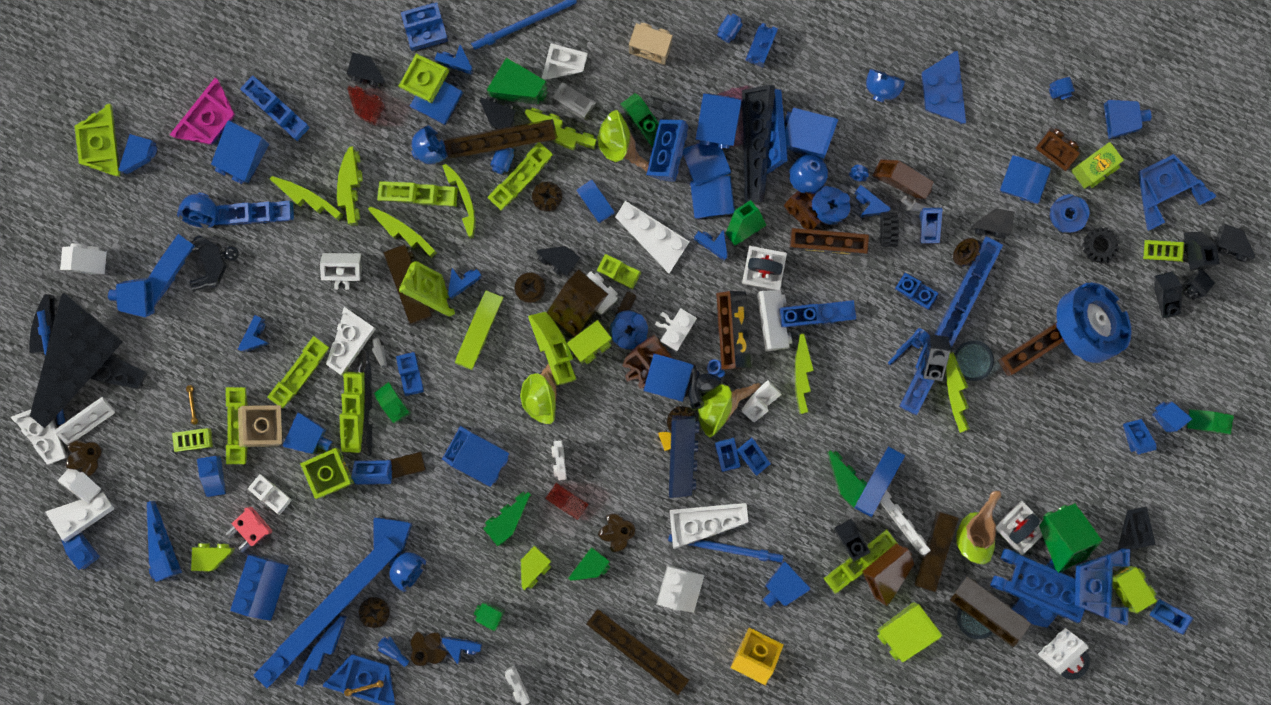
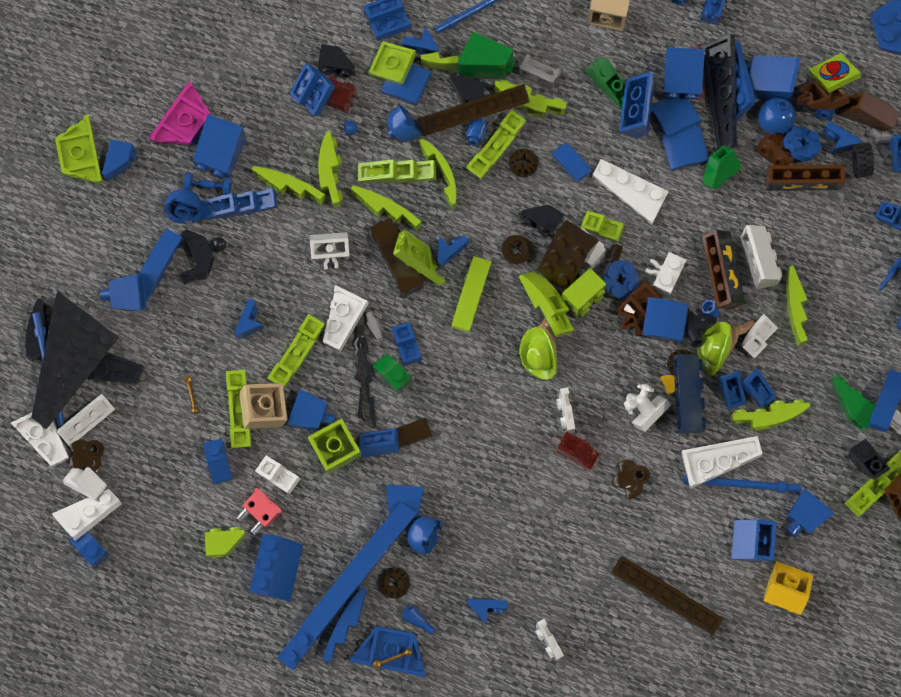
camera: 10 degrees left, 10 degrees down
white brick [60,243,107,275] -> none
blue wedge [147,501,182,582] -> none
lime slope [172,428,213,452] -> none
blue slope [240,75,310,141] -> none
lime slope [339,372,365,453] -> none
dark brown plate [410,631,447,666] -> none
blue slope [442,426,509,487] -> none
green slope [474,602,505,631] -> none
green slope [483,491,531,547] -> none
lime slope [521,545,551,590] -> none
white wing [542,43,588,80] -> none
green slope [568,547,611,581] -> none
lime hat [597,110,649,172] -> none
white slope [657,564,704,613] -> none
blue slope [694,230,727,261] -> none
white plate [742,246,787,290] -> none
blue slope [779,300,856,327] -> none
blue cylinder [866,69,905,102] -> none
none -> blue wheel [184,172,232,195]
none -> blue slope [290,63,335,116]
none -> blue hinge [344,121,358,136]
none -> lime slope [420,52,459,70]
none -> white piece [624,384,671,432]
none -> lime slope [730,400,810,431]
none -> blue slope [731,519,777,564]
none -> reddish brown plate [797,80,850,110]
none -> tile [809,53,861,93]

